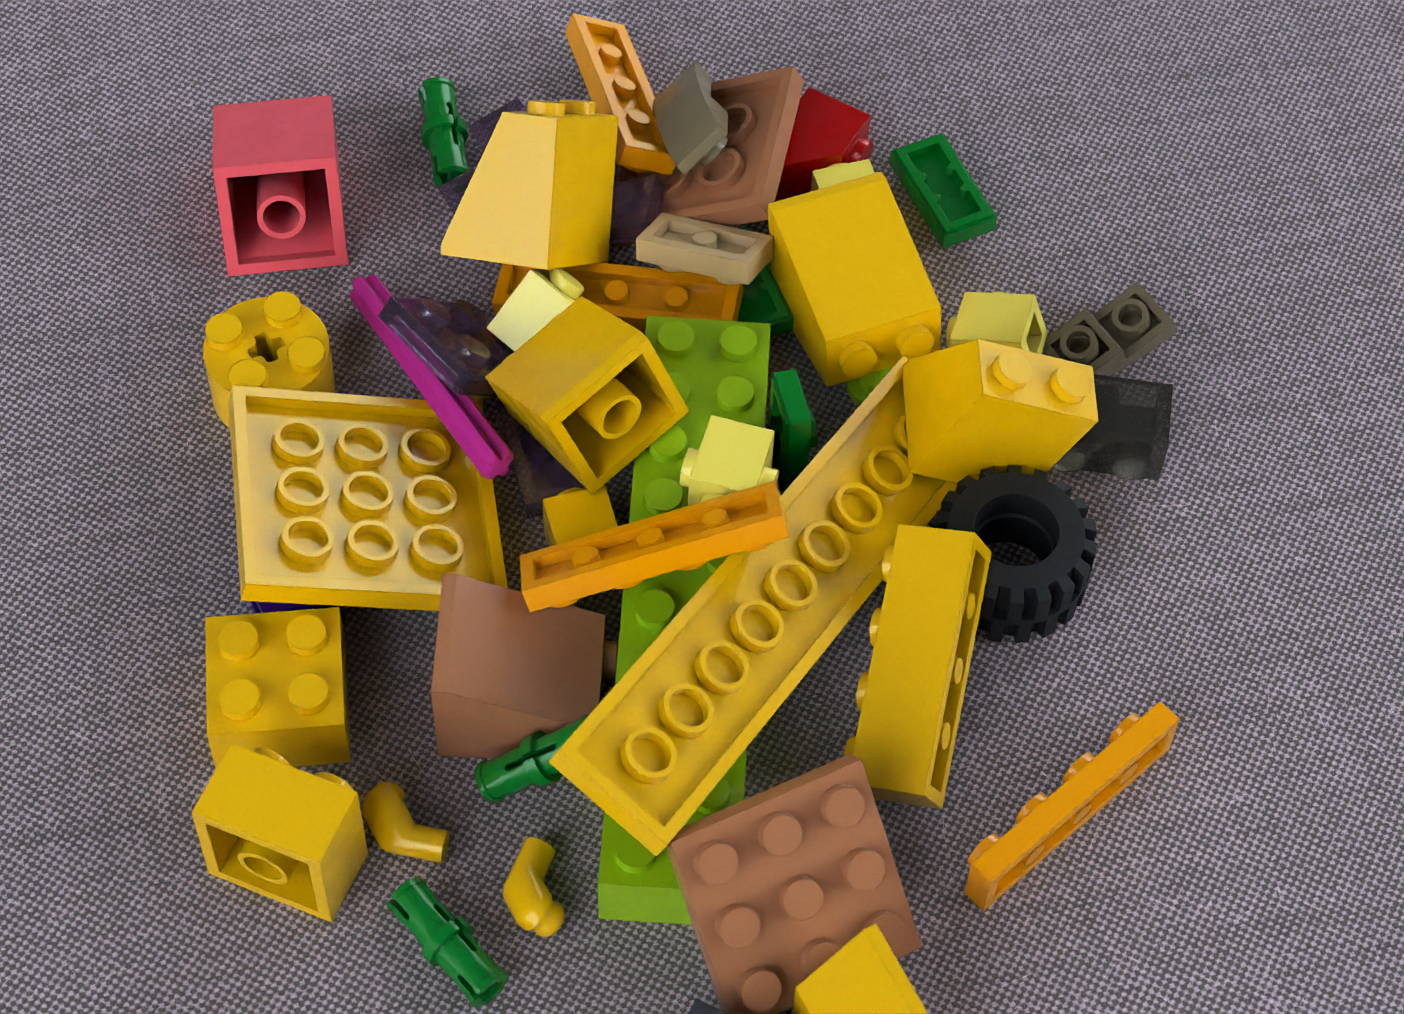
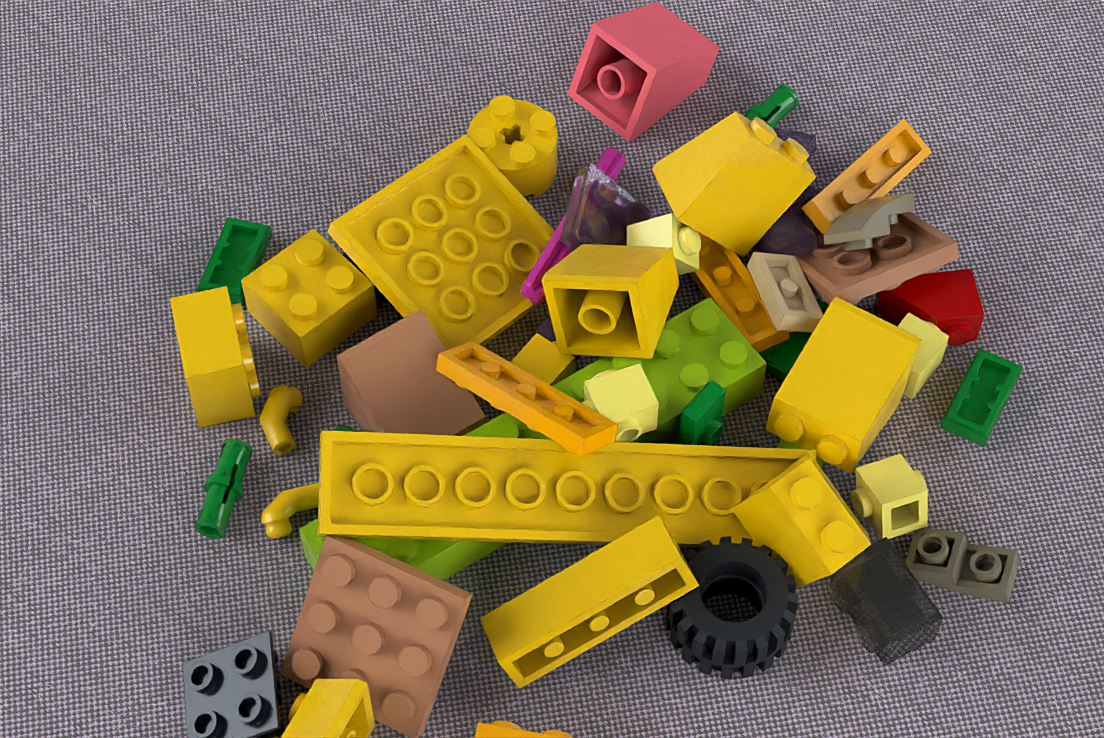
camera: 55 degrees right, 0 degrees up
none -> green plate [197,217,273,308]

